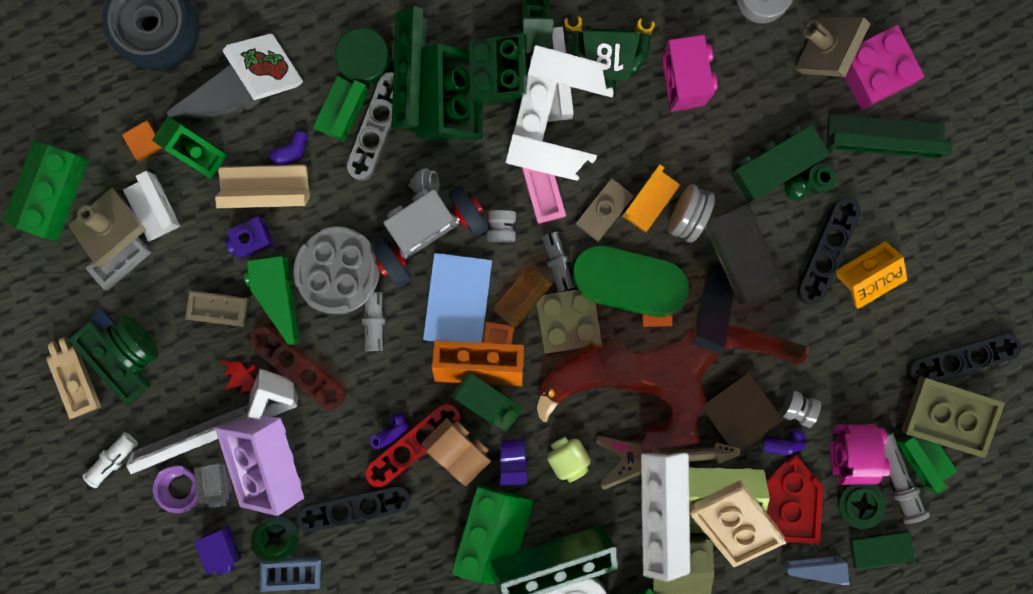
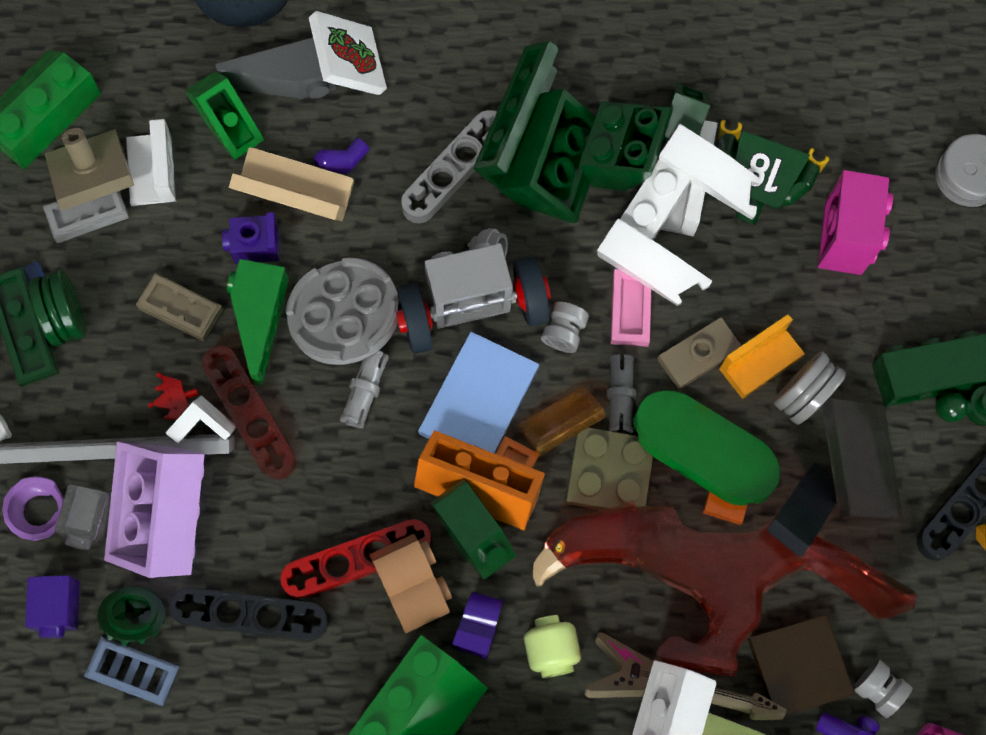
camera: 15 degrees right, 15 degrees down
orange tile [122,120,162,161] -> none
green panel [313,76,369,143] -> none
dark green head [335,27,391,86] -> none
dark purple arm [370,413,408,449] -> none

